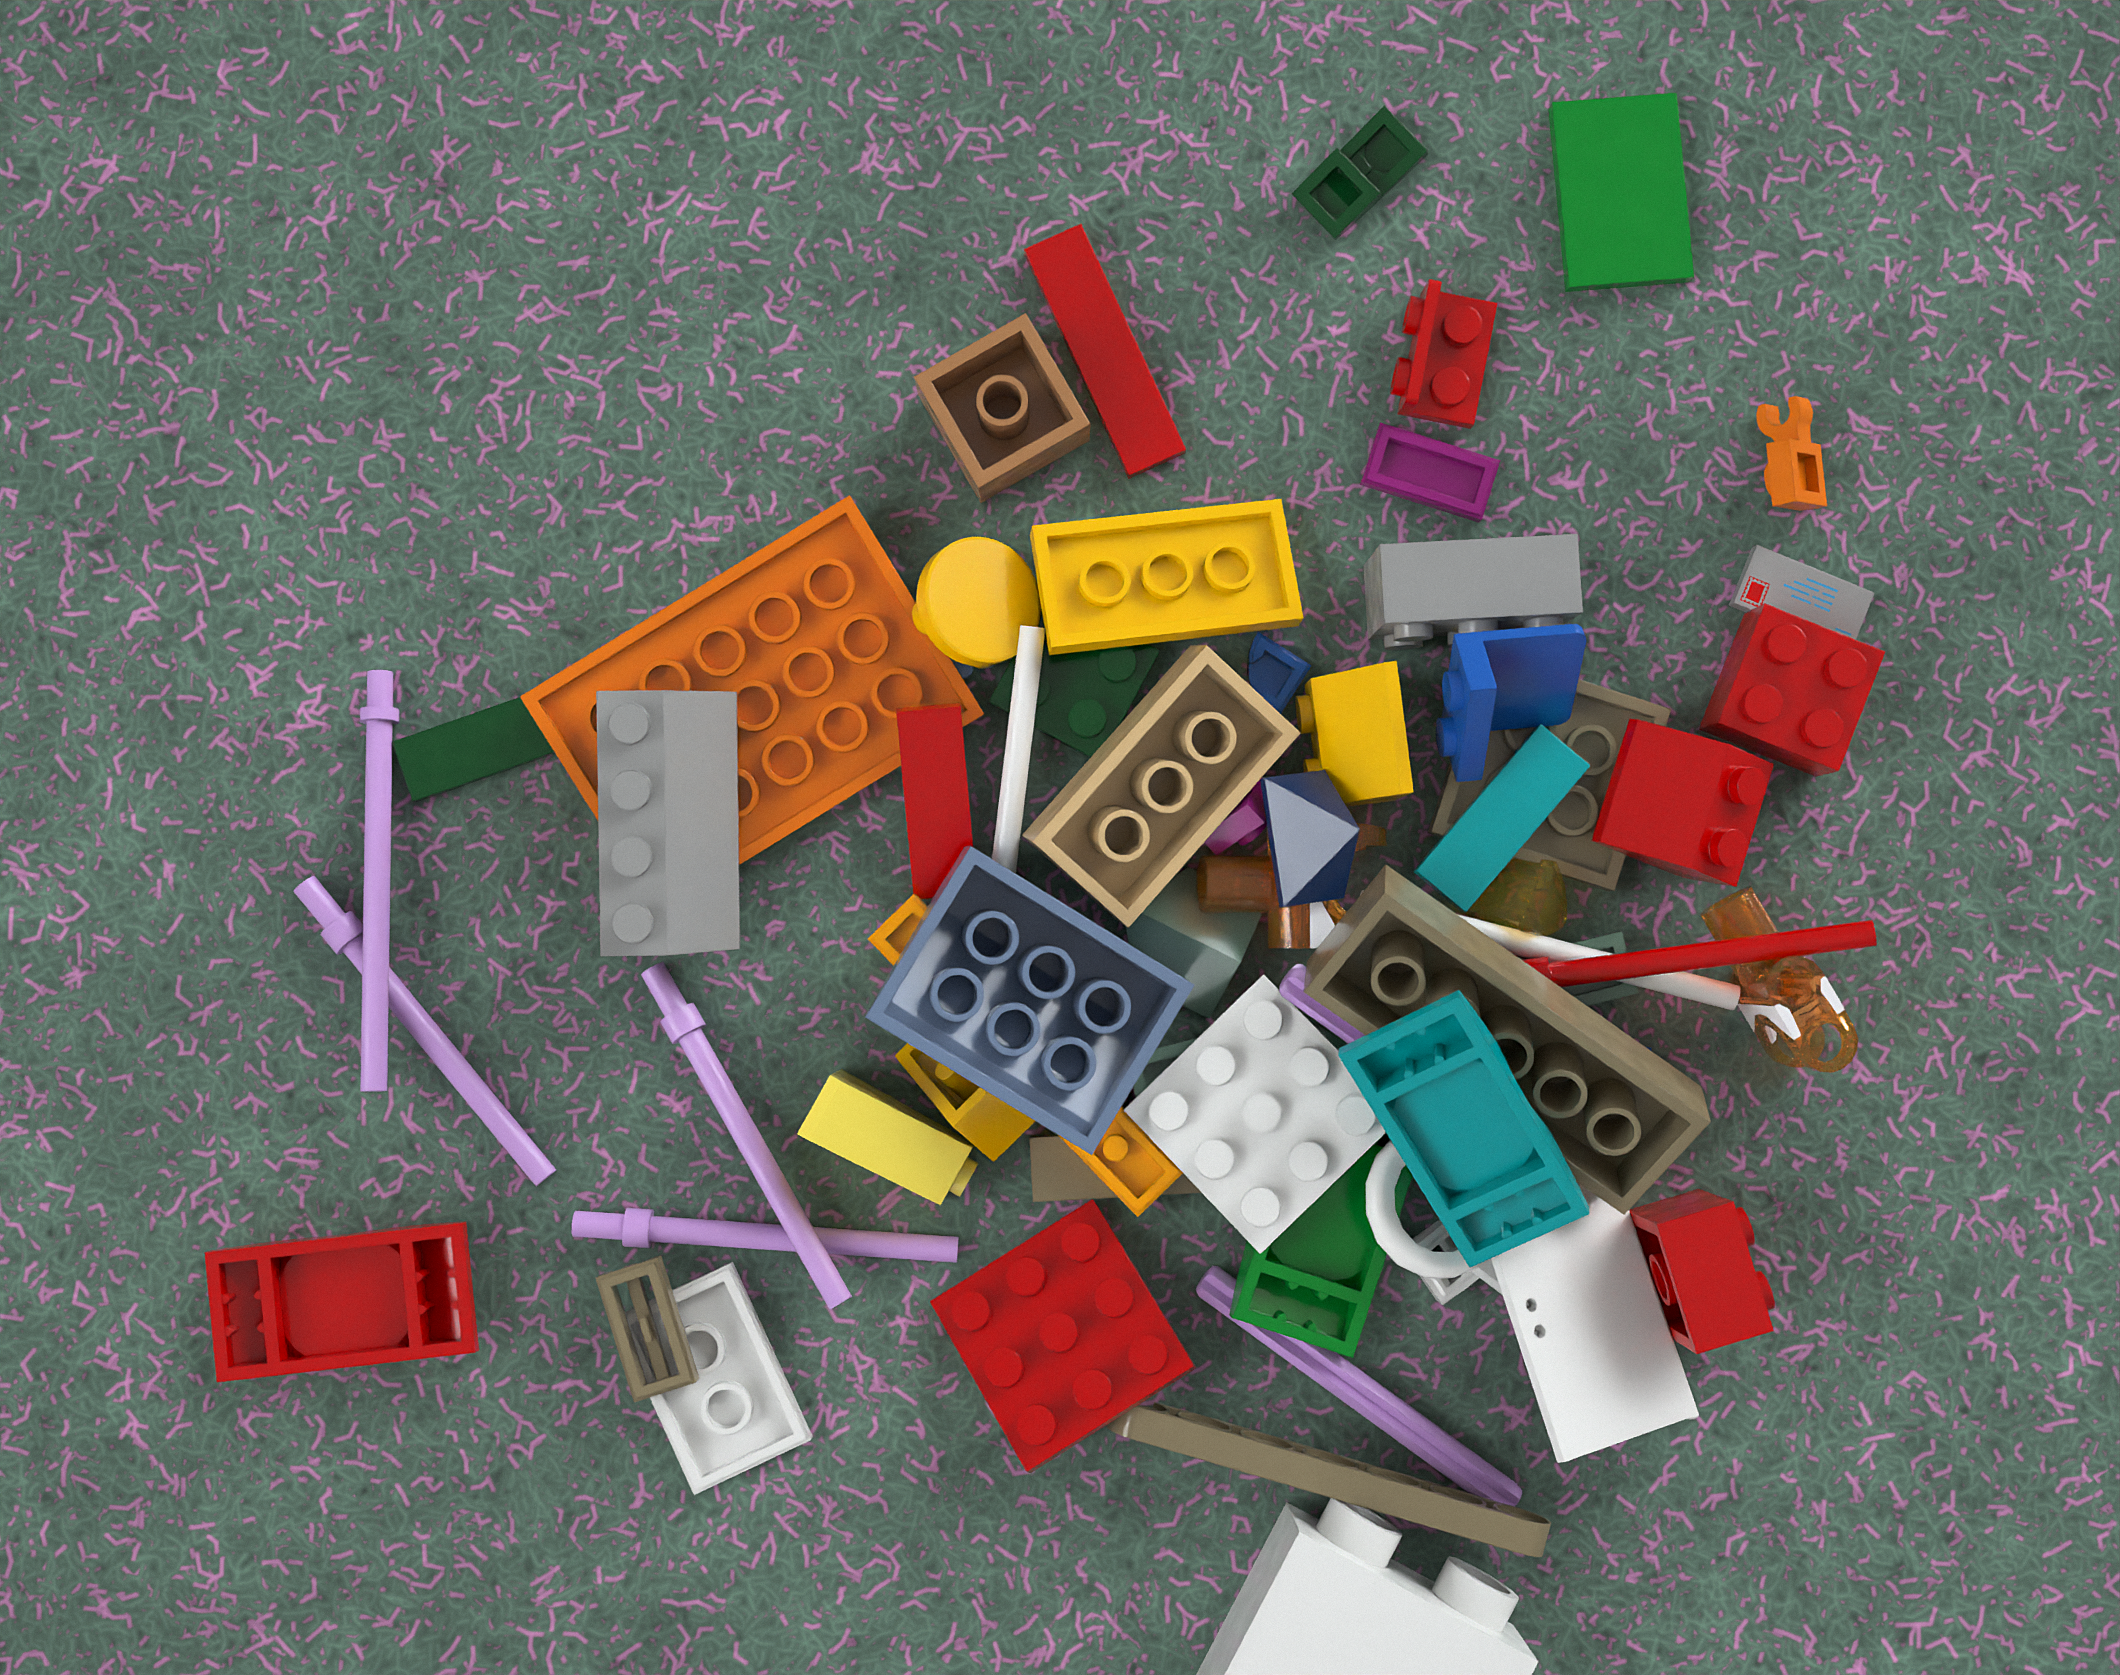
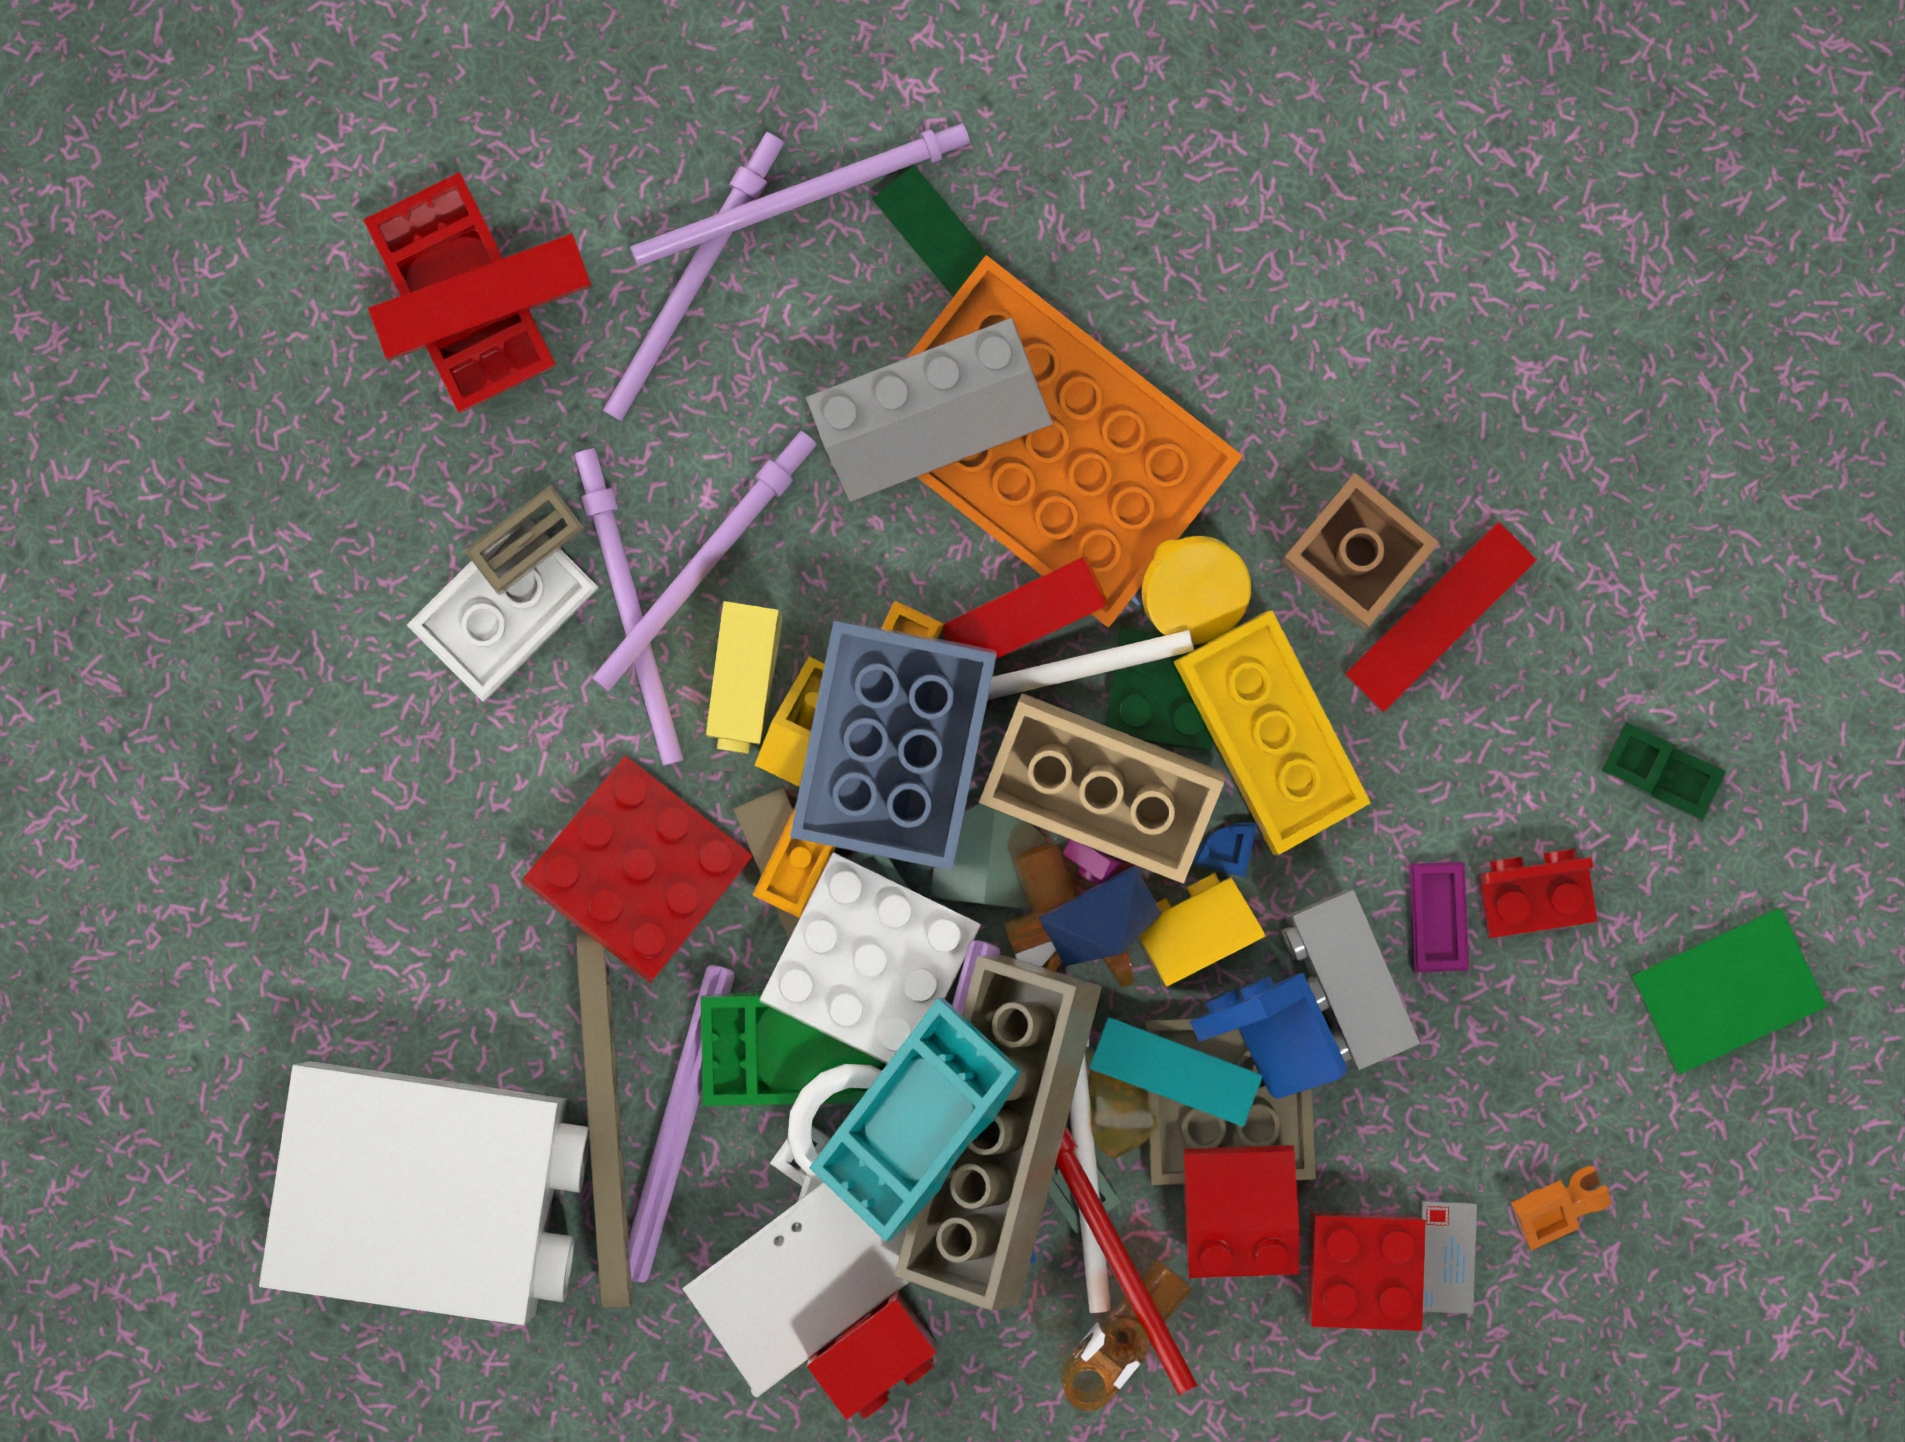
camera: 75 degrees right, 0 degrees up
none -> red tile [368,233,593,361]

